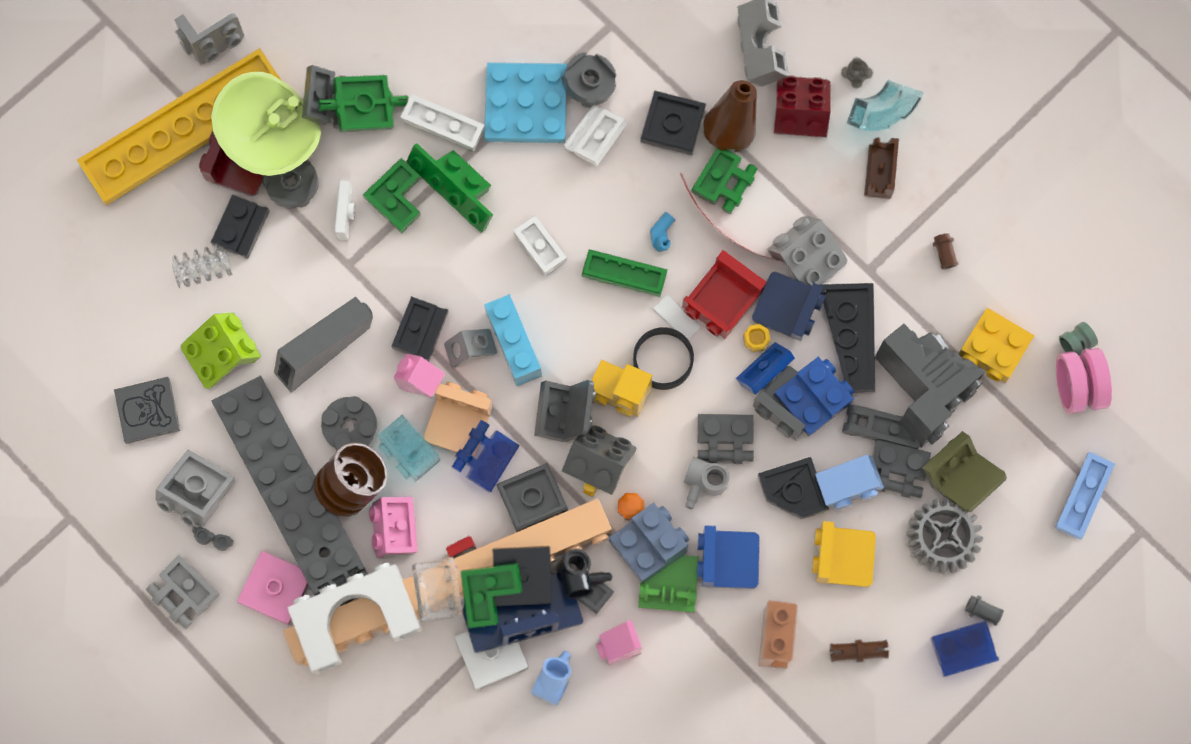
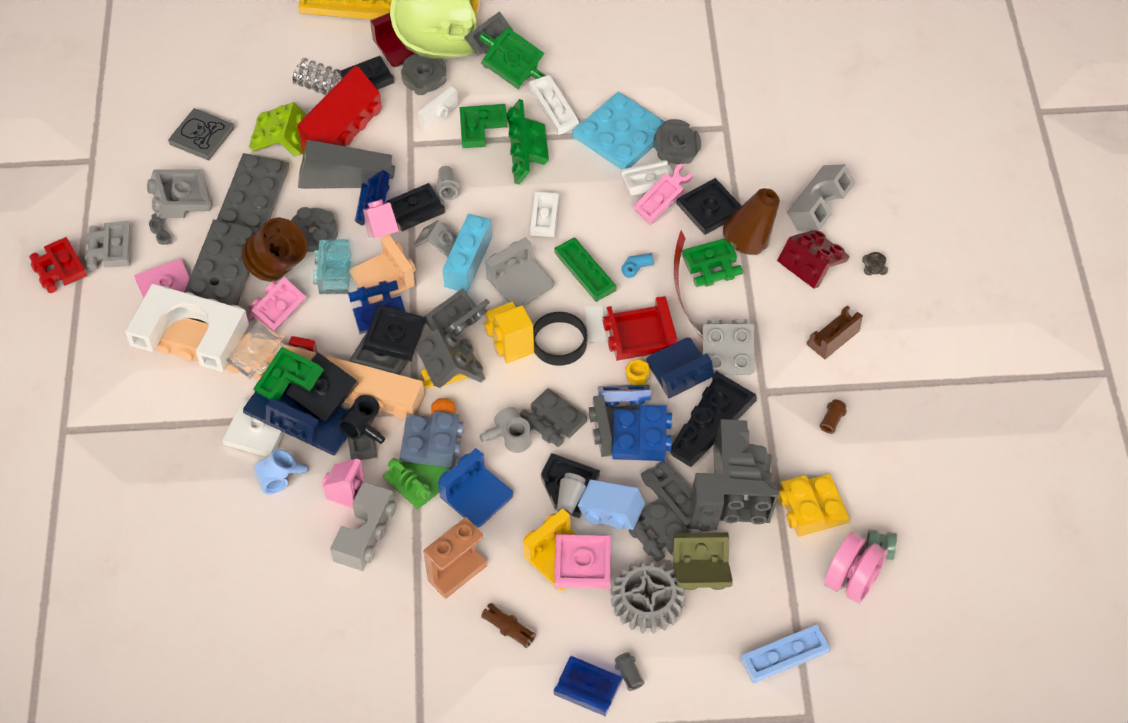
camera: 40 degrees right, 20 degrees down
clear light blue brick [847,80,924,131] -> none
none -> red plate [29,237,87,293]
none -> red slope [297,66,382,154]
none -> light grey arch [330,482,397,571]
none -> clear blue plate [355,170,390,226]
none -> black plate [363,305,427,362]
none -> light grey cone [436,166,460,200]
none -> light grey bracket [485,237,554,307]
none -> bright pink plate [554,534,611,589]
none -> light grey cone [557,473,586,515]
none -> bright pink plate [633,164,693,225]

